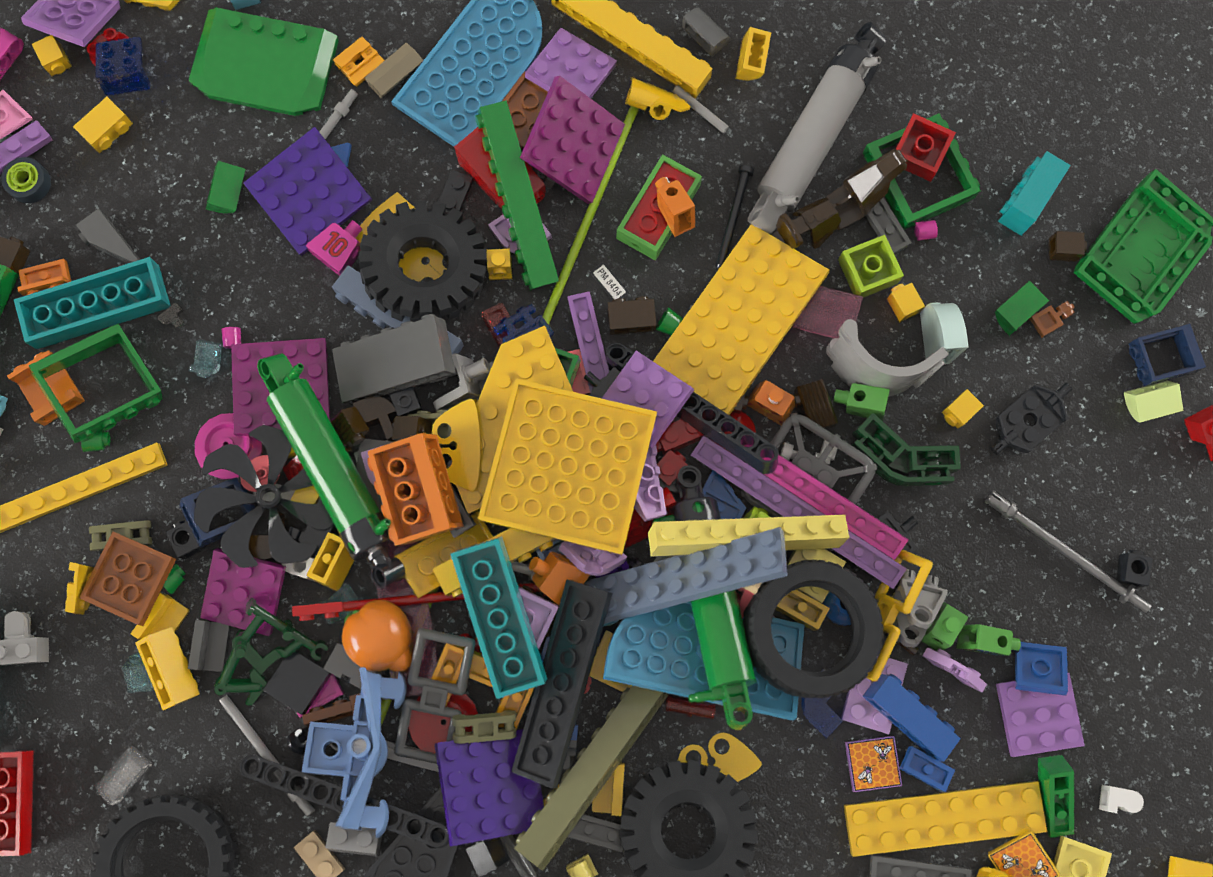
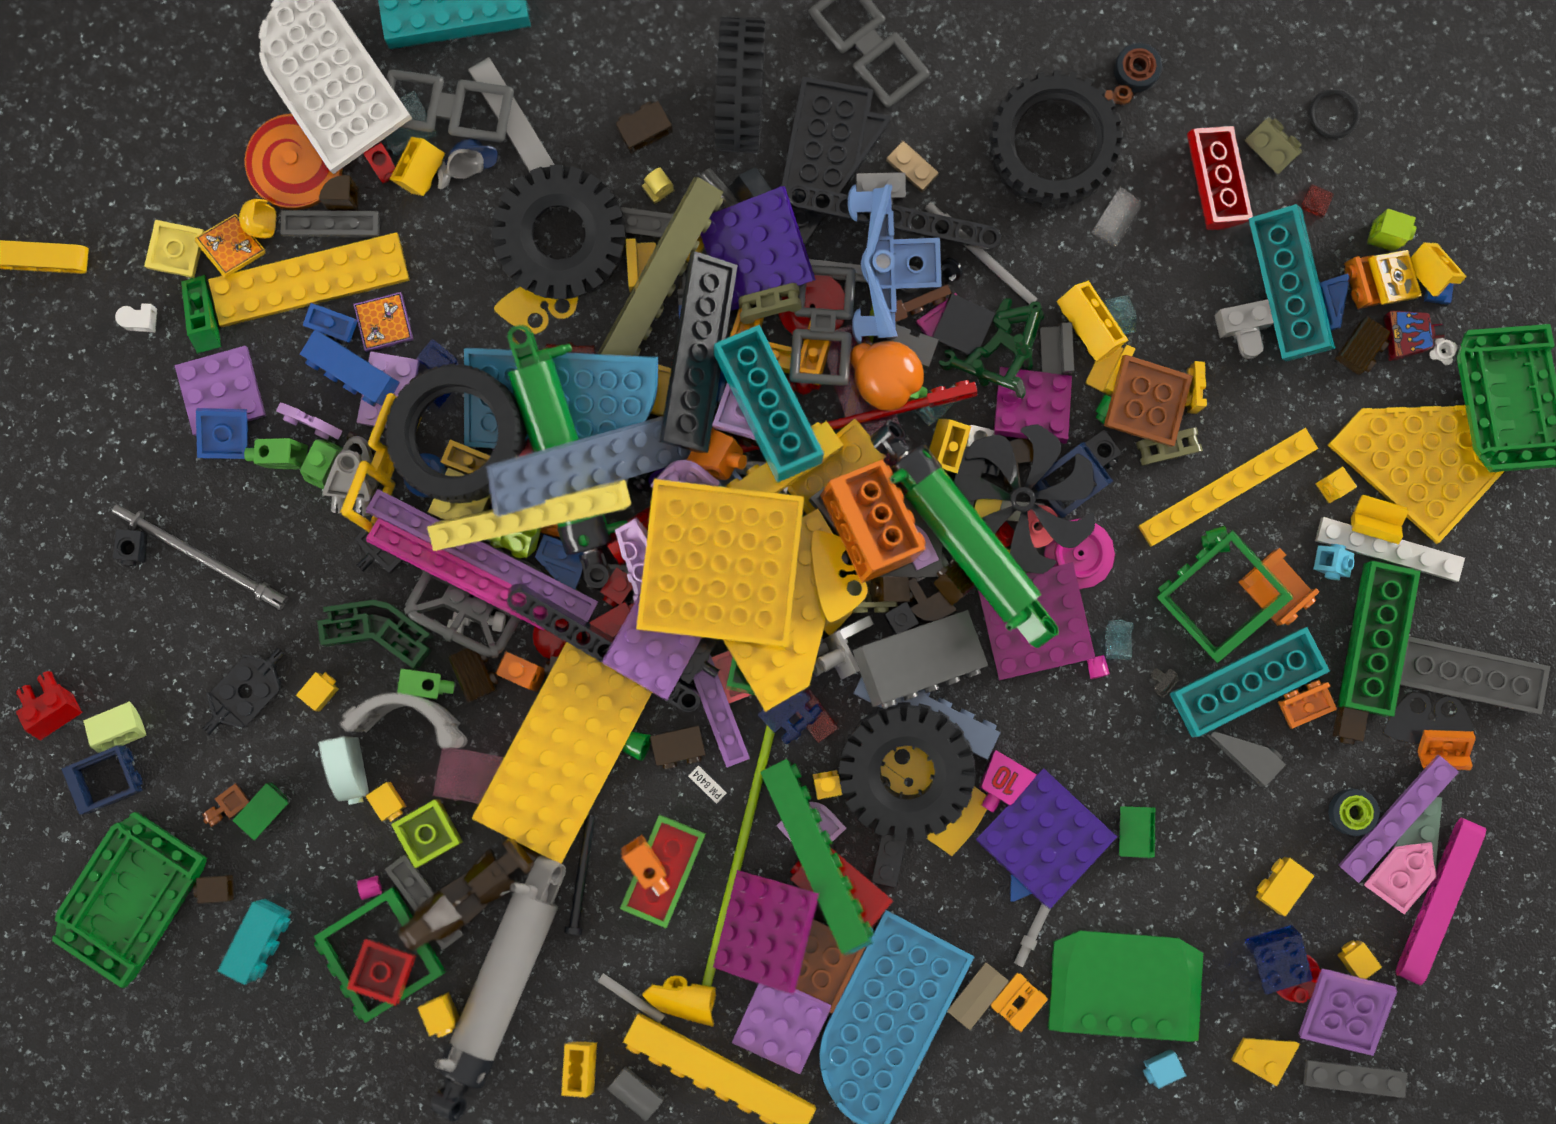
camera: 170 degrees right, 5 degrees up
none -> yellow brick [418,992,460,1037]

